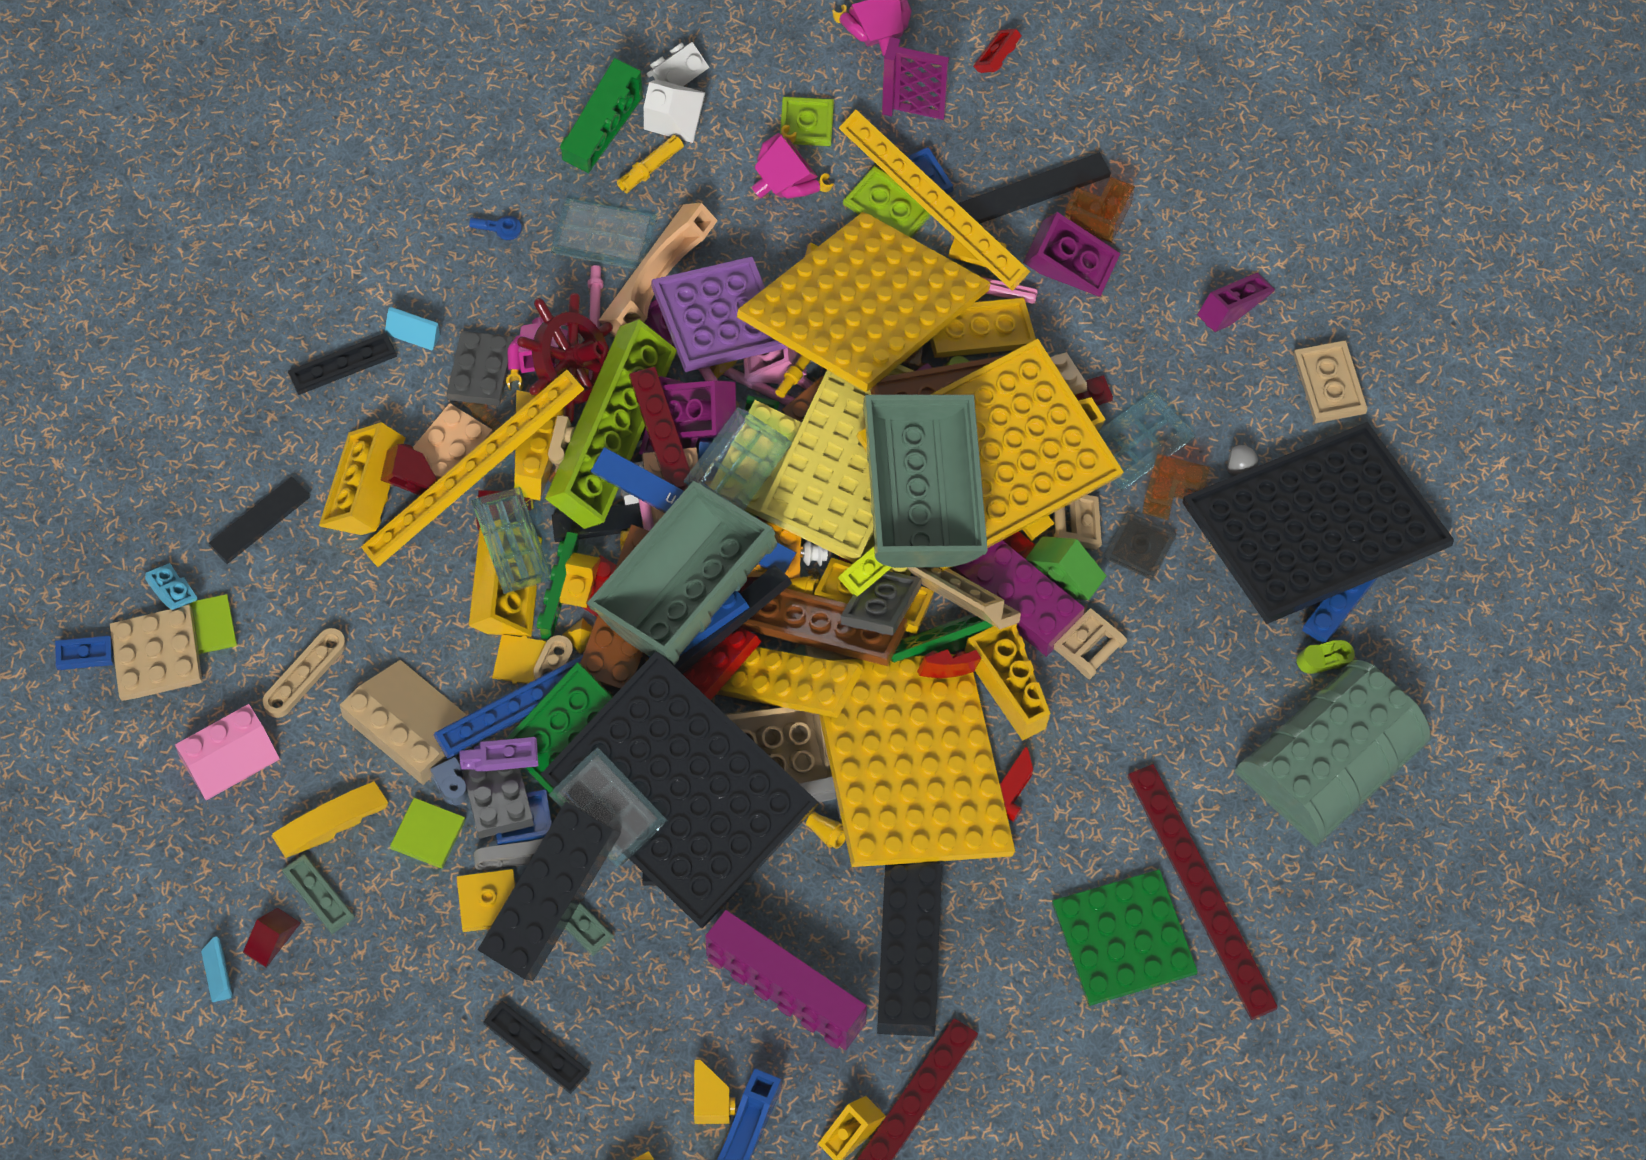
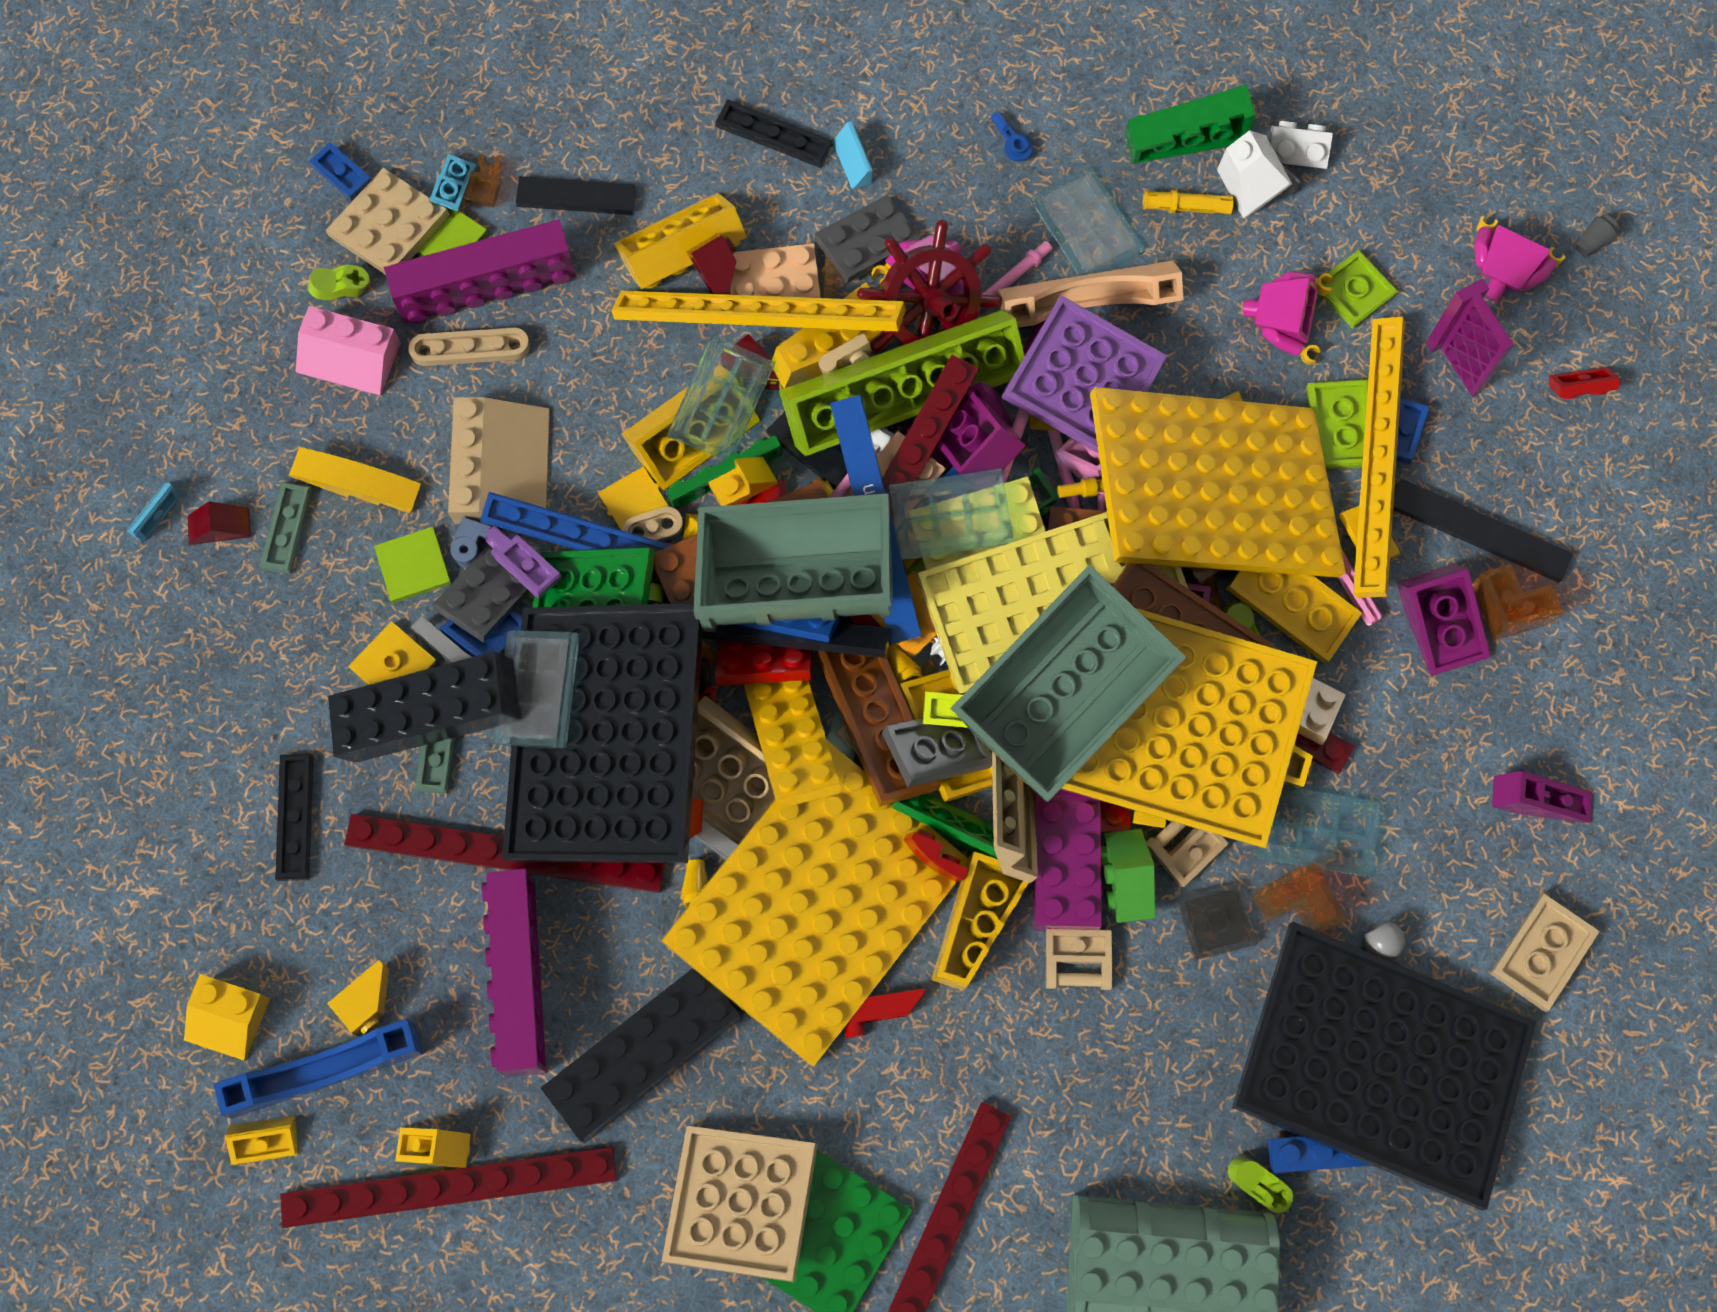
camera: 50 degrees right, 10 degrees up
none -> lime piece [307,264,369,301]
none -> dark red plate [344,814,665,894]
none -> magenta brick [384,219,576,324]
none -> clear orange plate [464,154,502,208]
none -> tan plate [662,1126,818,1282]

